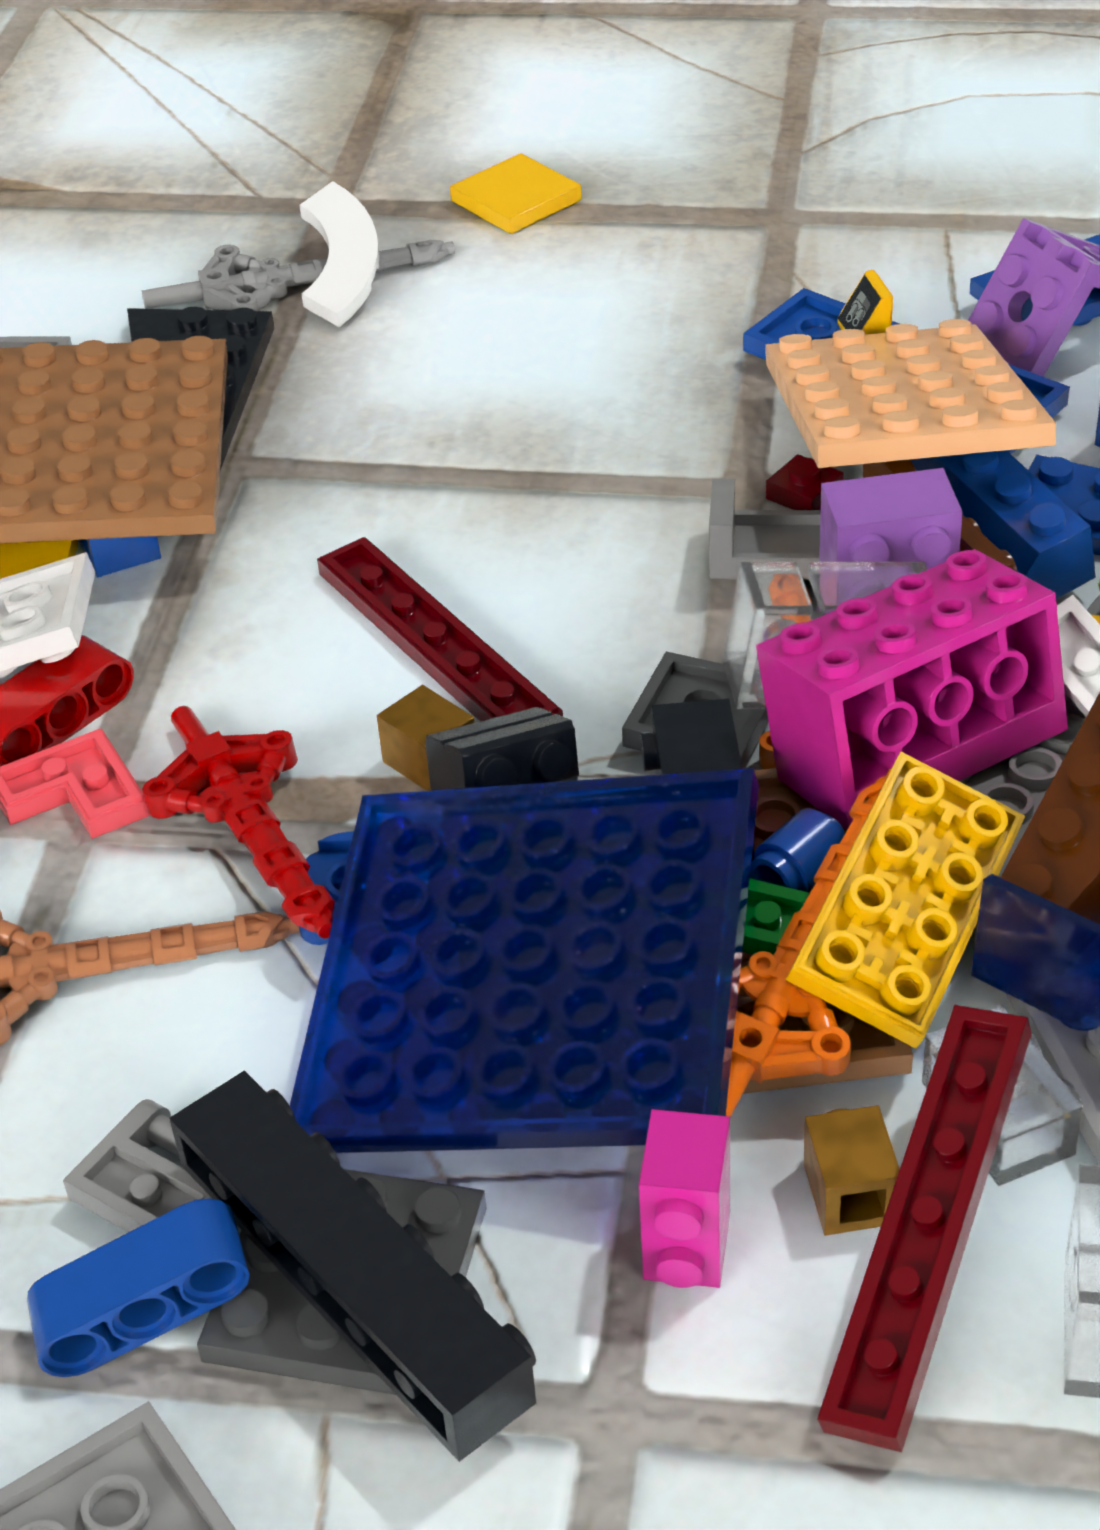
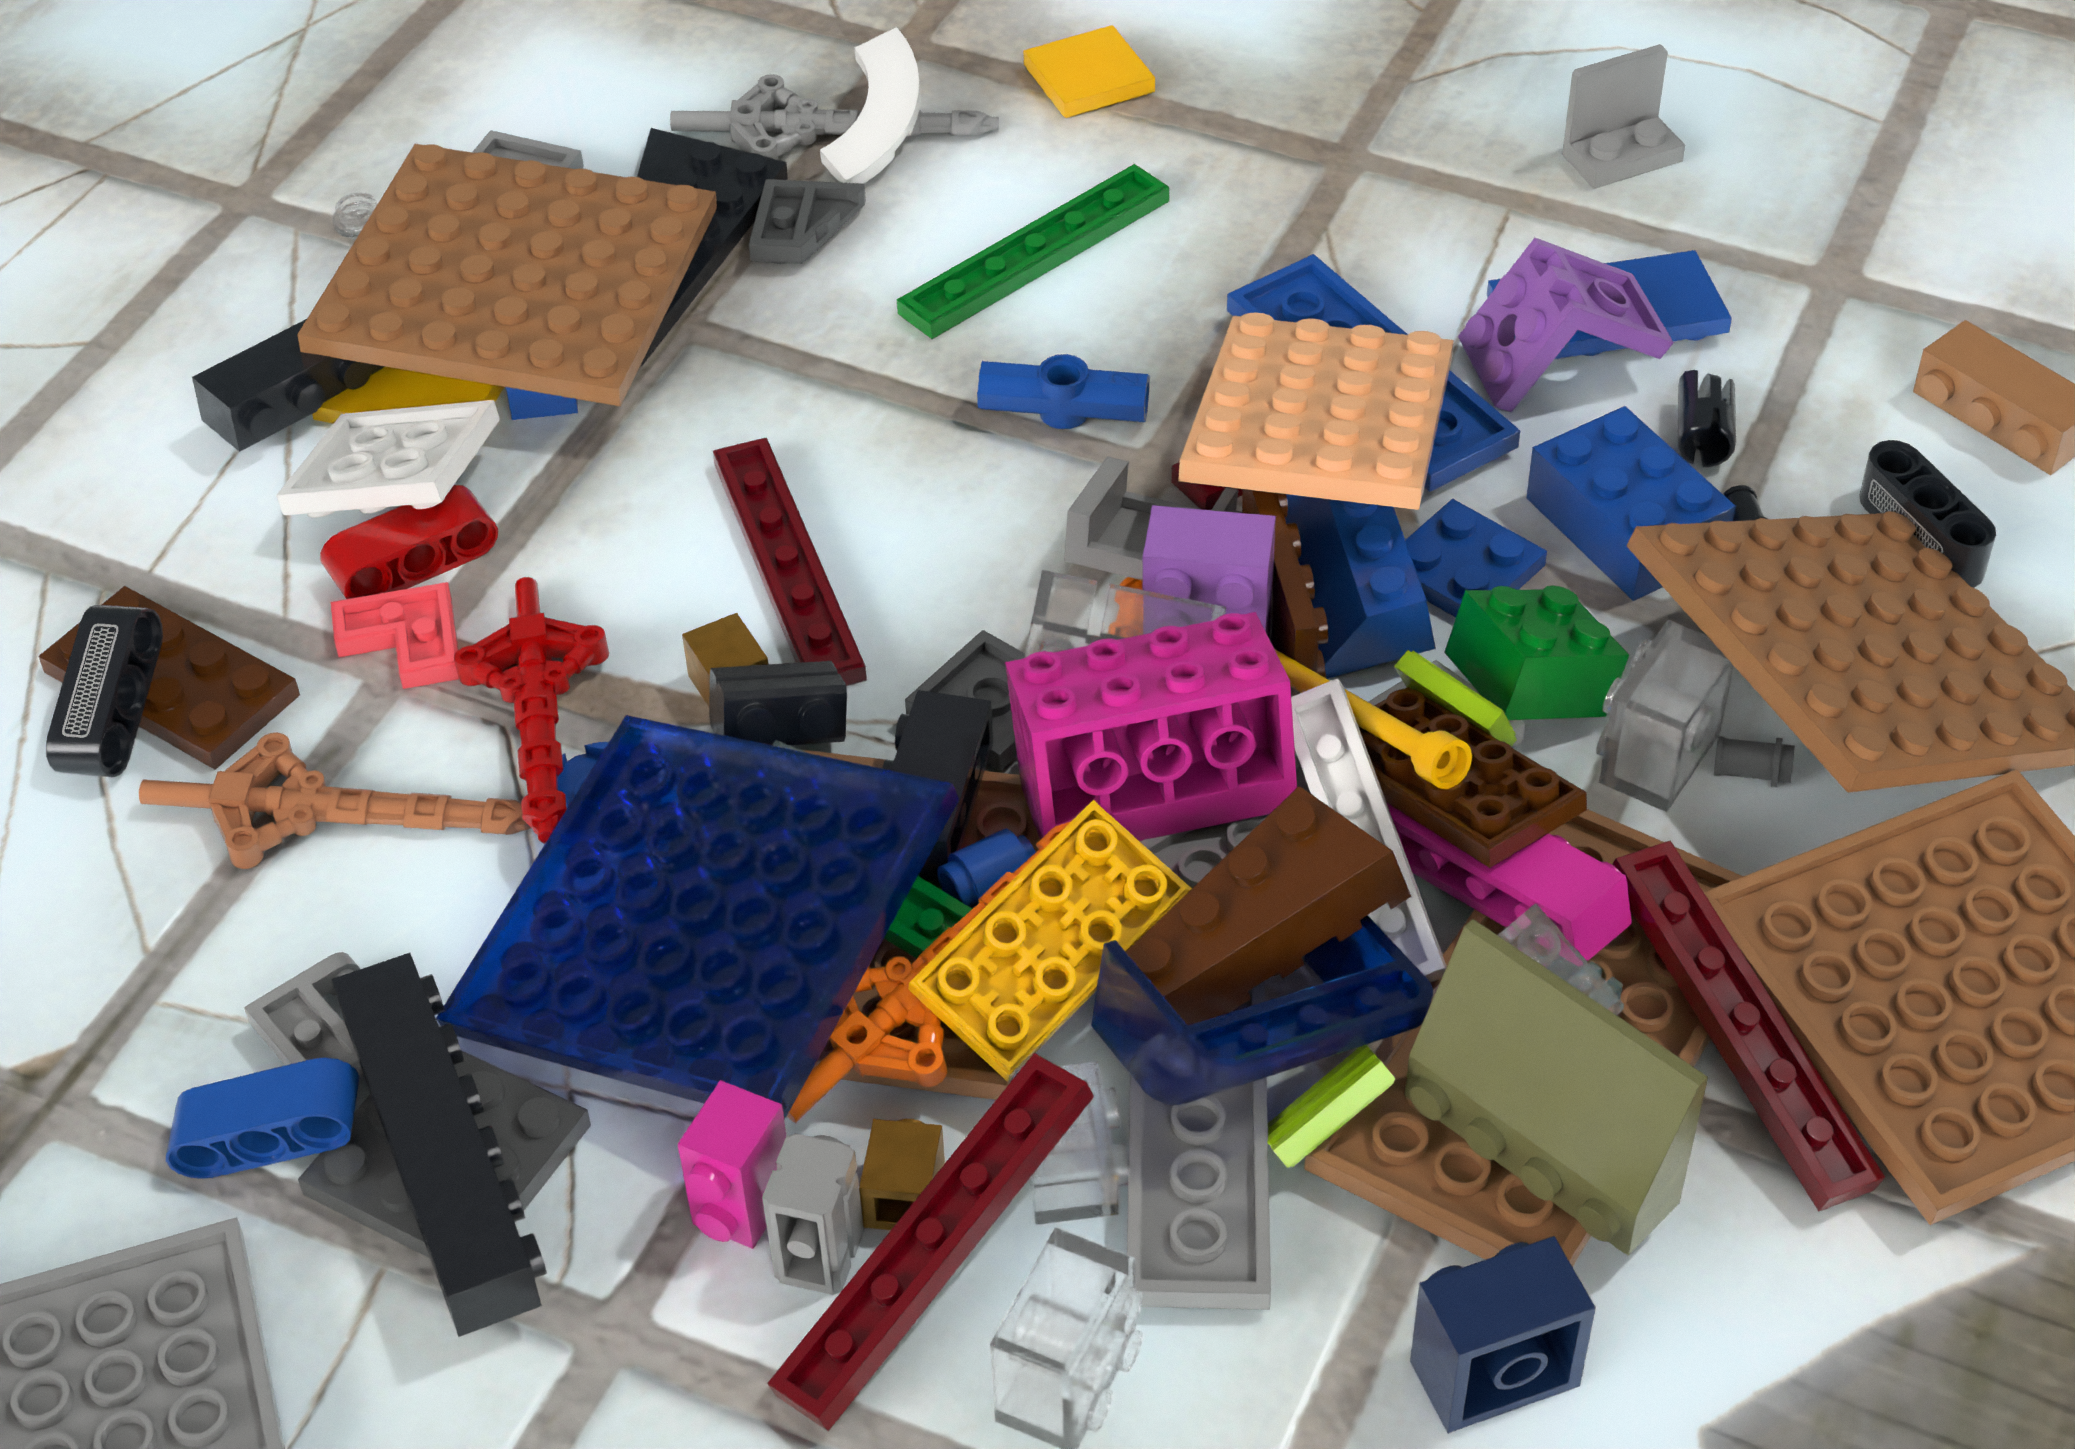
camera: 15 degrees right, 5 degrees up
slope [837,270,893,335] -> none
none -> dark grey wing [749,179,866,264]
none -> light grey brick [762,1133,864,1295]
none -> green tile [896,164,1170,339]
none -> blue piece [977,354,1150,429]
none -> light grey bracket [1562,44,1685,189]

